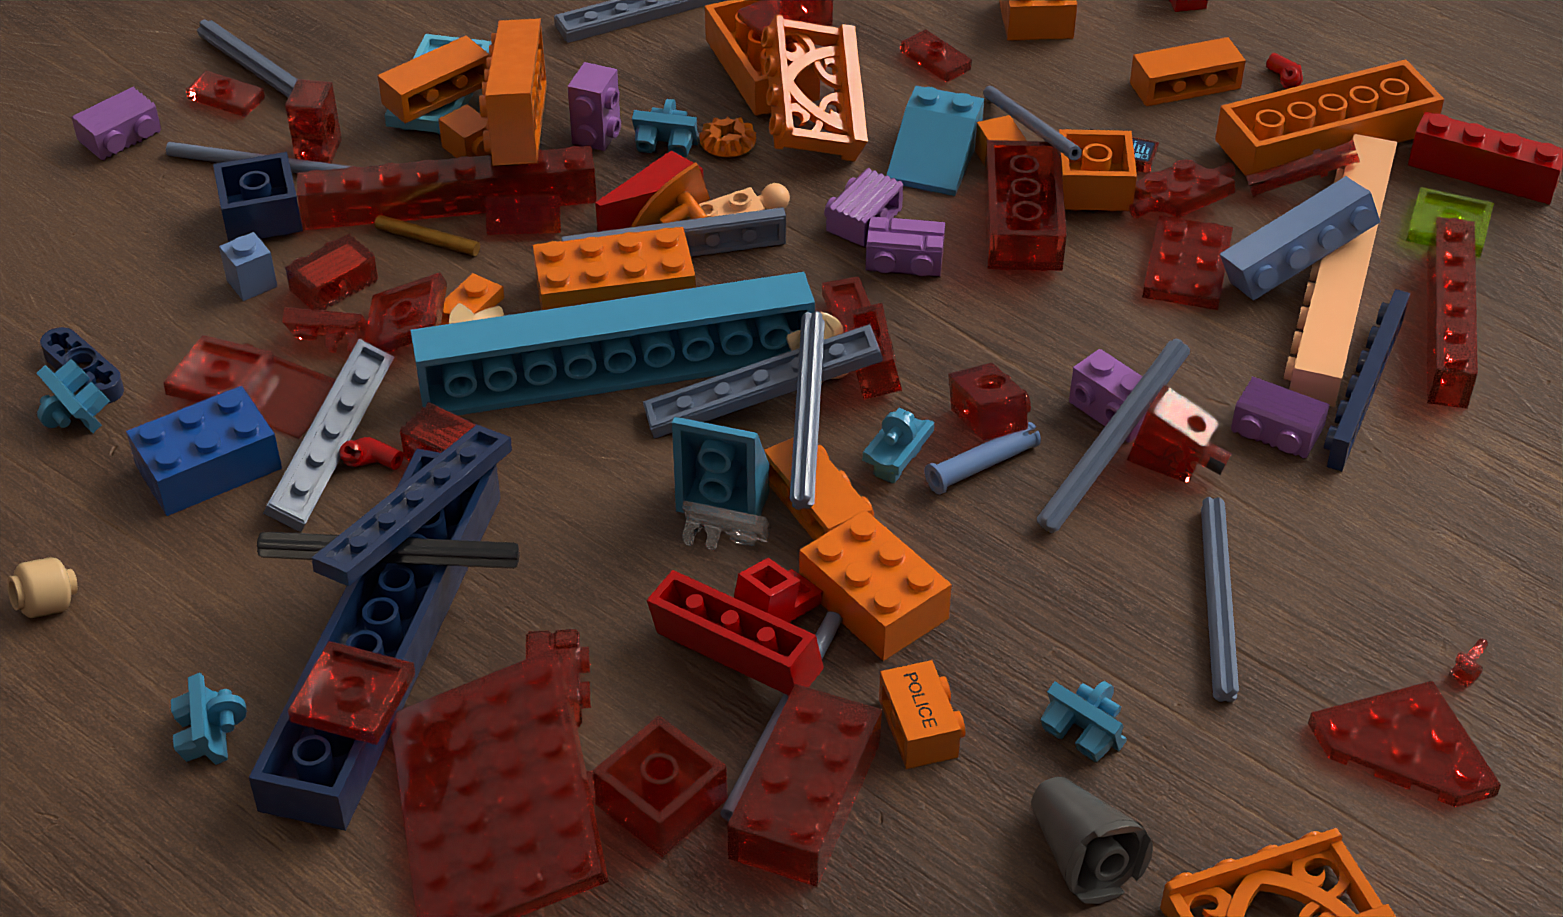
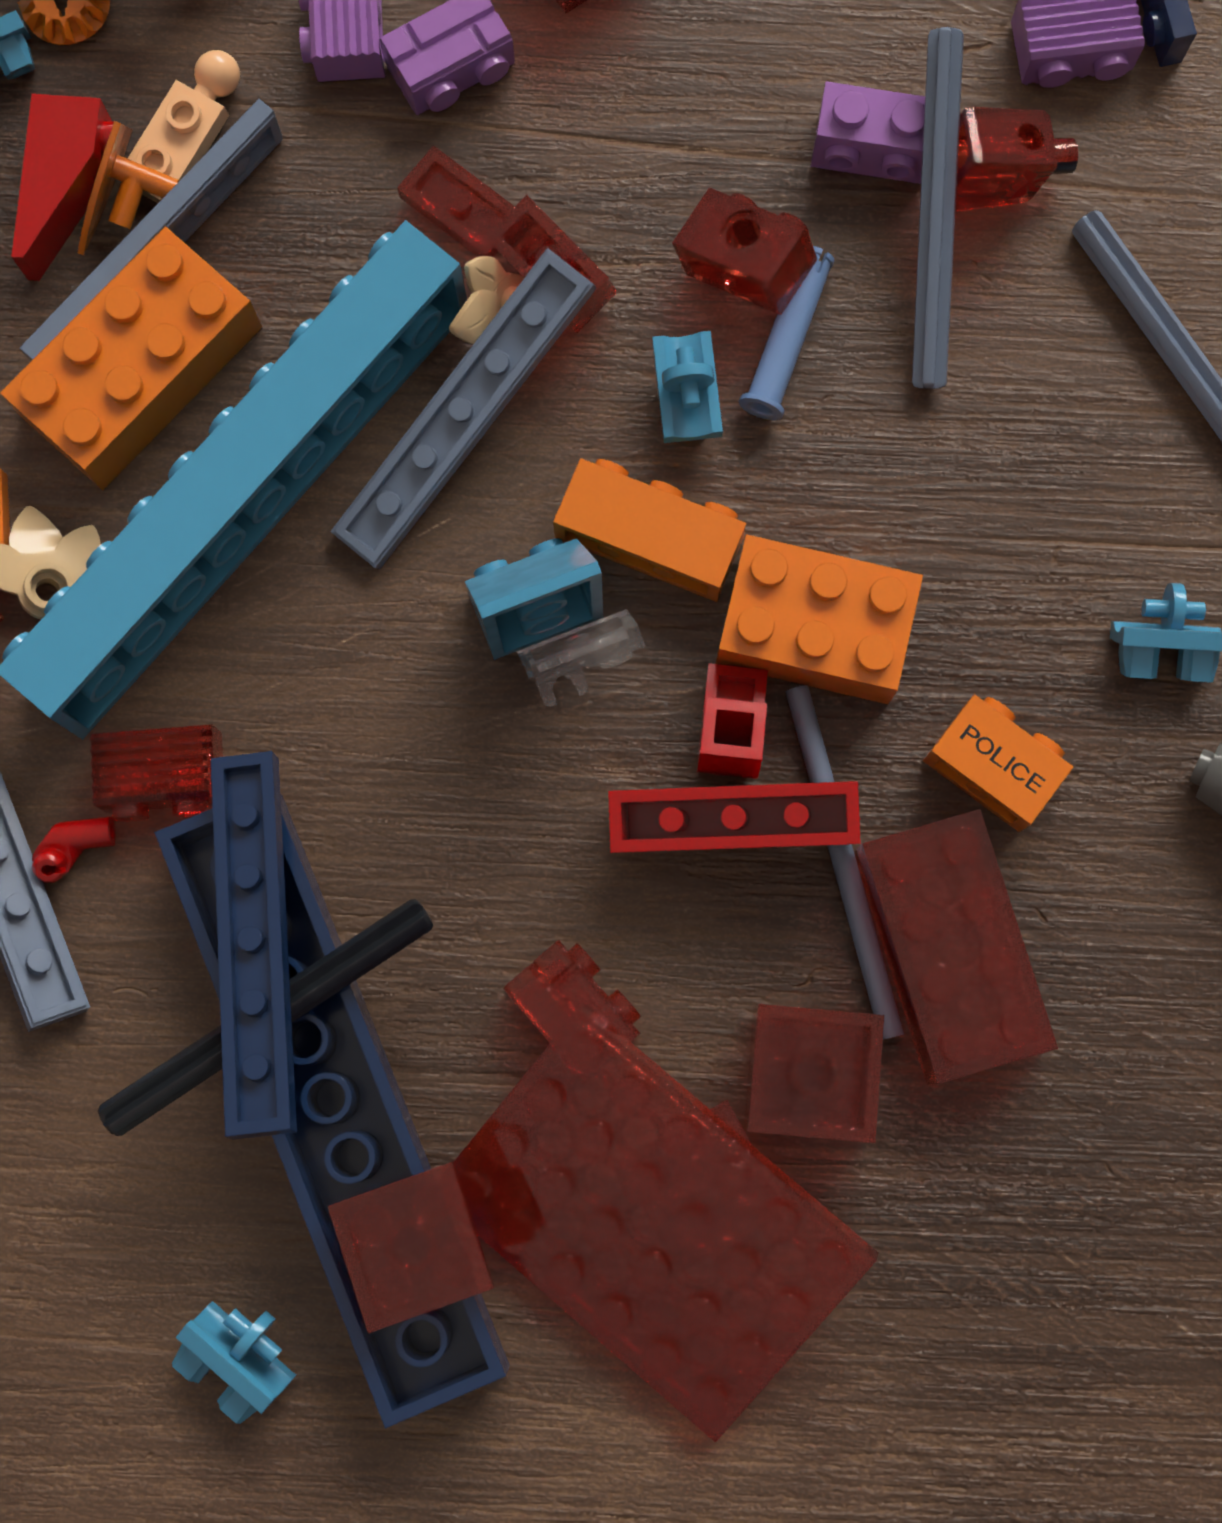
camera: 35 degrees left, 35 degrees up
sand blue axle [790,311,825,510] -> none

